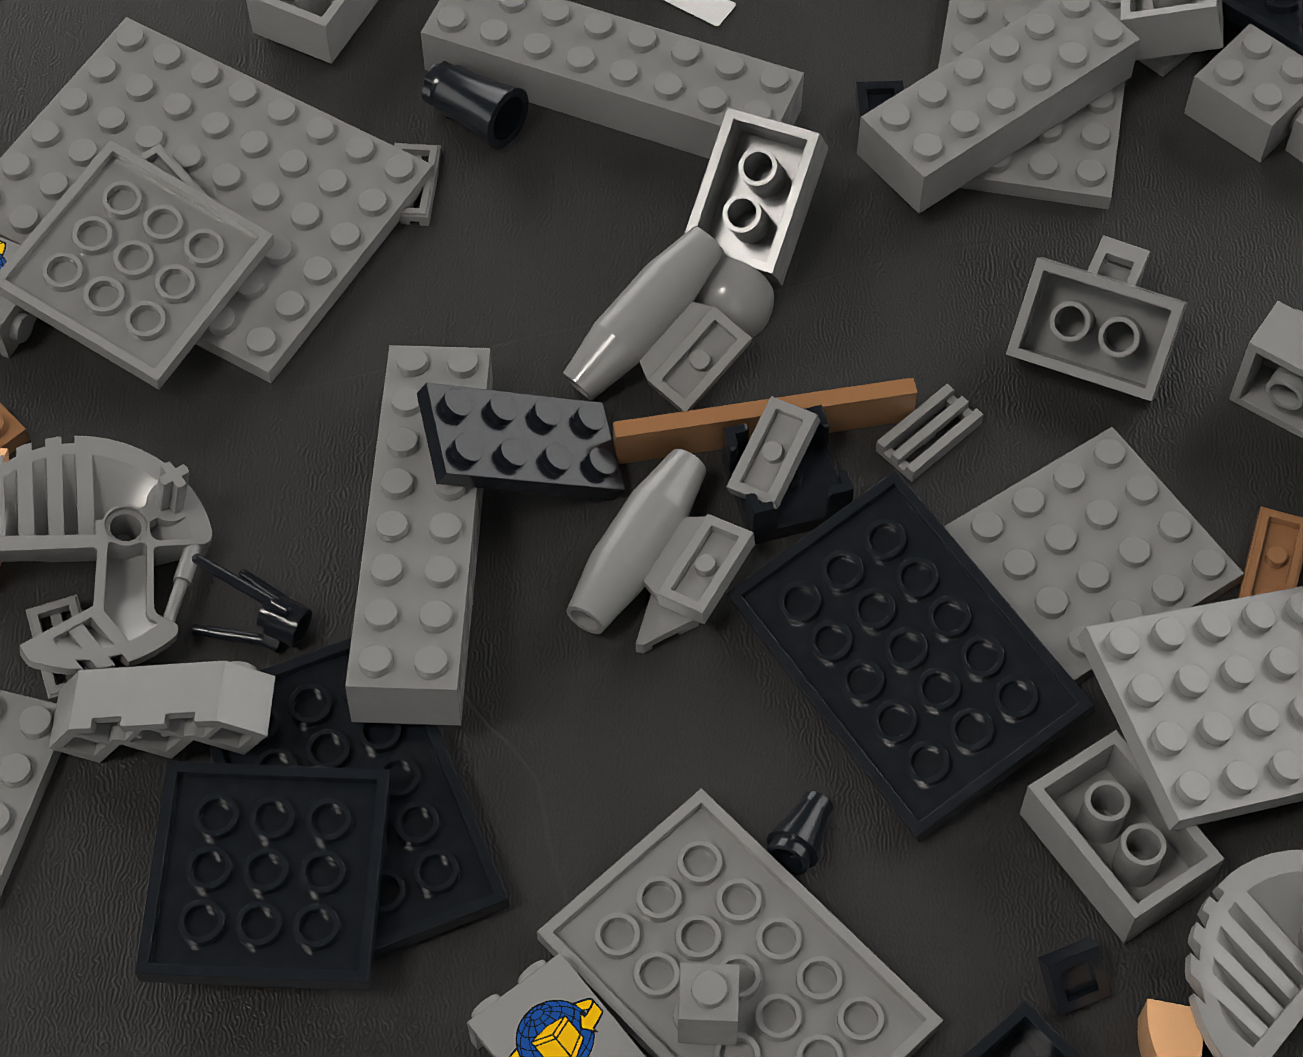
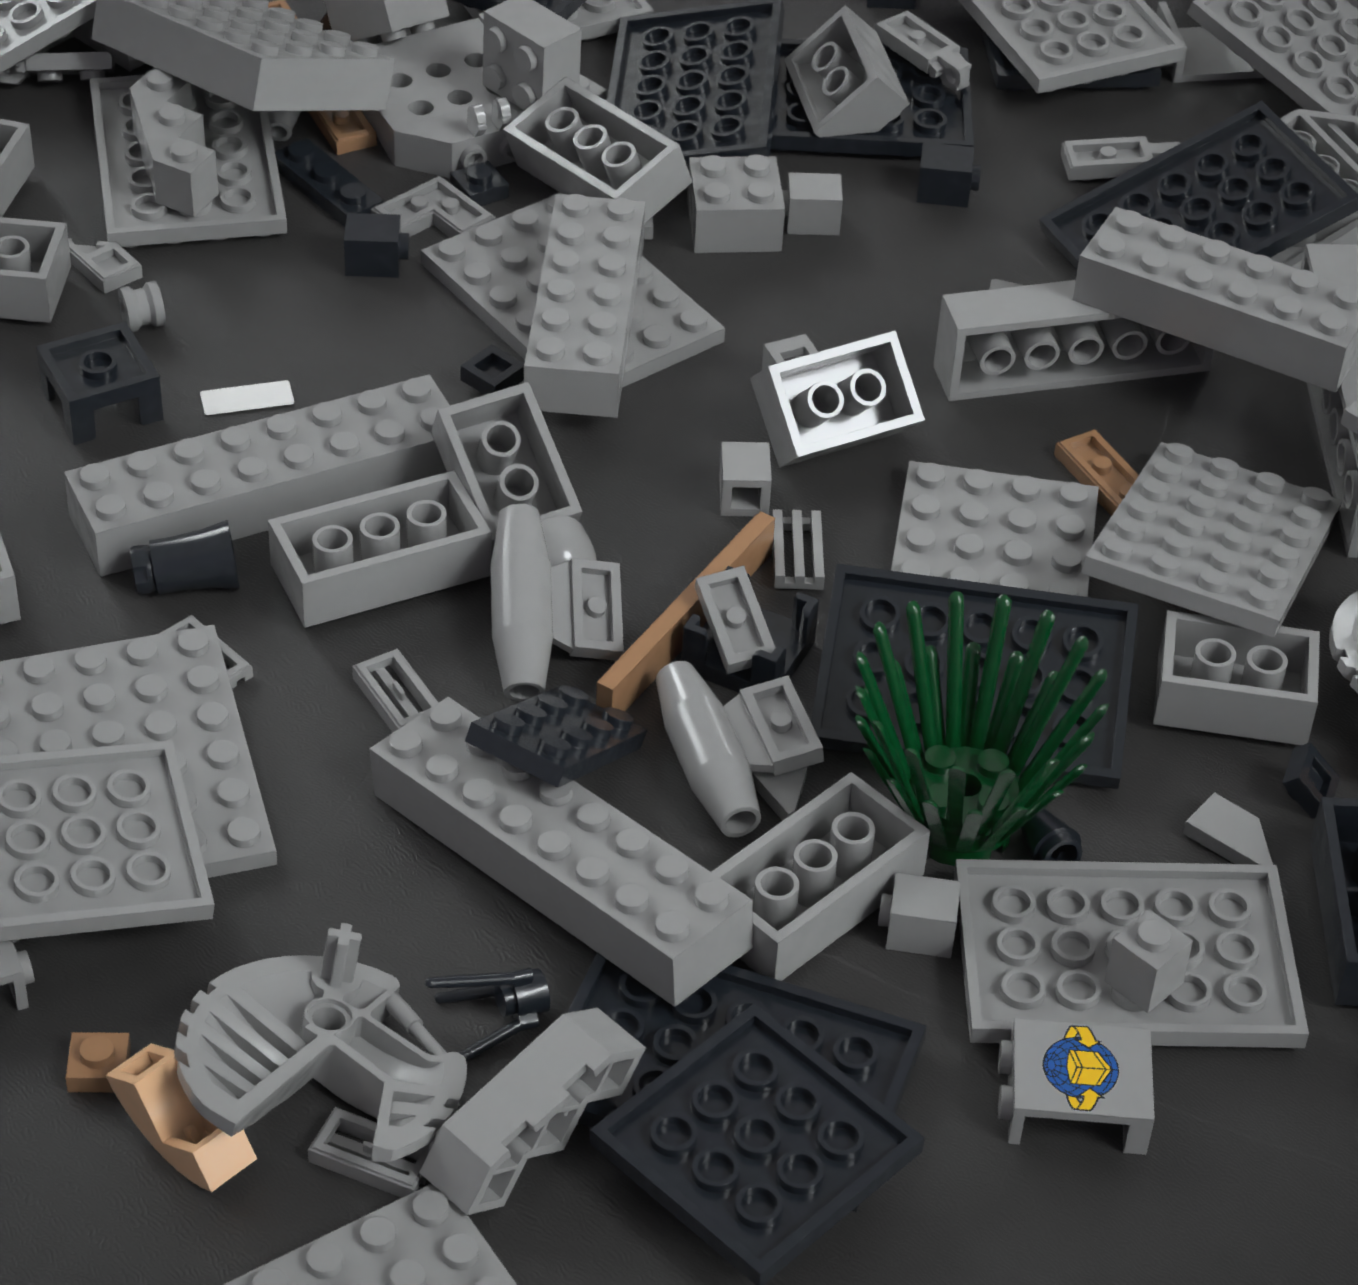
camera: 50 degrees left, 15 degrees down
none -> light grey brick [268,470,492,628]
none -> light grey tile [352,648,438,733]
none -> light grey brick [711,772,930,981]
none -> light grey brick [719,442,772,517]
none -> dark green plant [855,591,1109,866]
none -> light grey brick [878,873,961,958]
none -> light grey tile [1183,792,1273,865]

